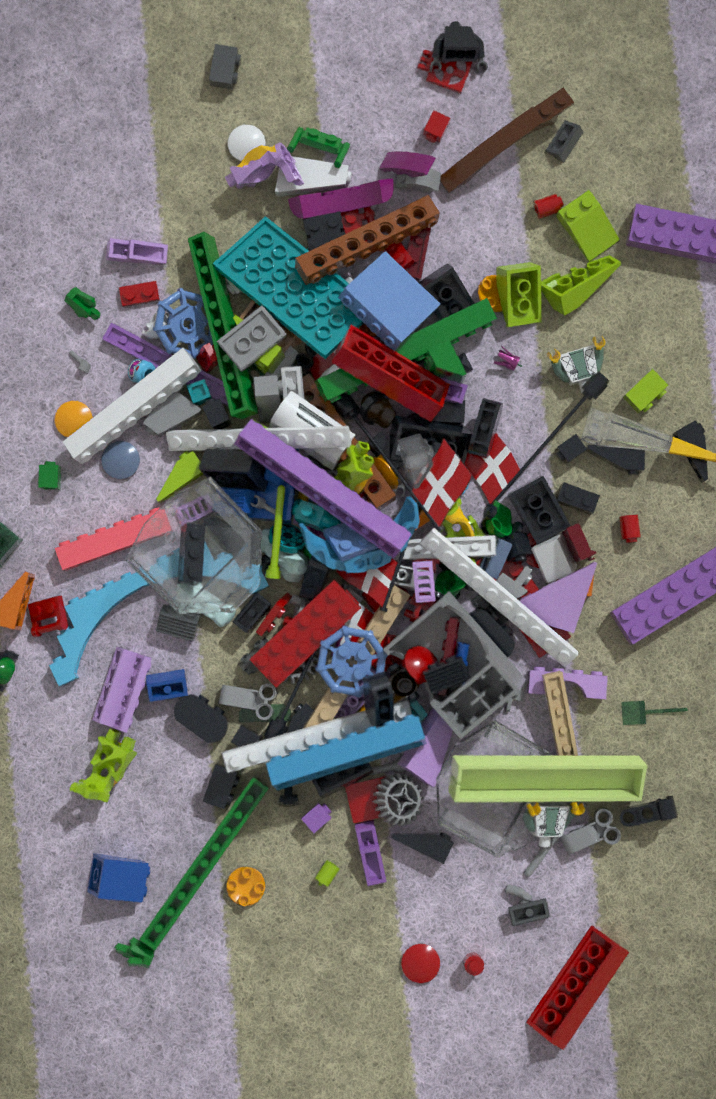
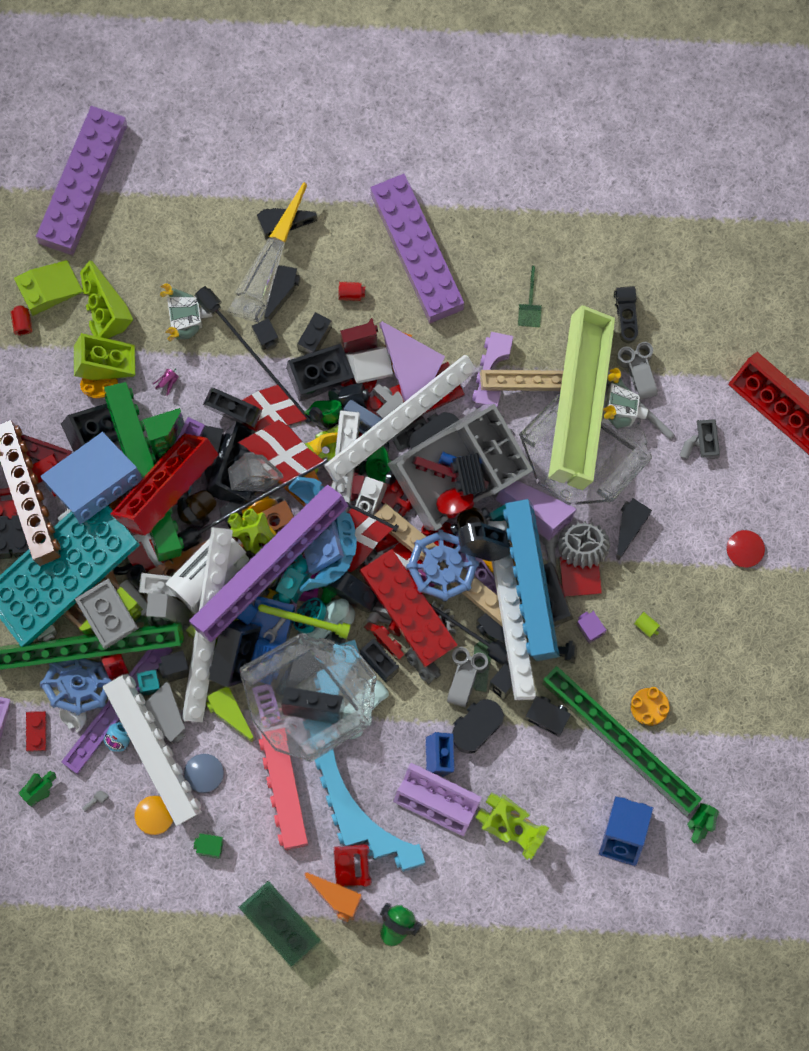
camera: 80 degrees left, 10 degrees down
dark grey brick [156,604,201,642] -> none
medium lavender slope [355,820,387,886] -> none
lavender slope [413,561,435,603] -> none
red brick [463,952,484,976] -> none
lime brick [623,369,668,414] -> none

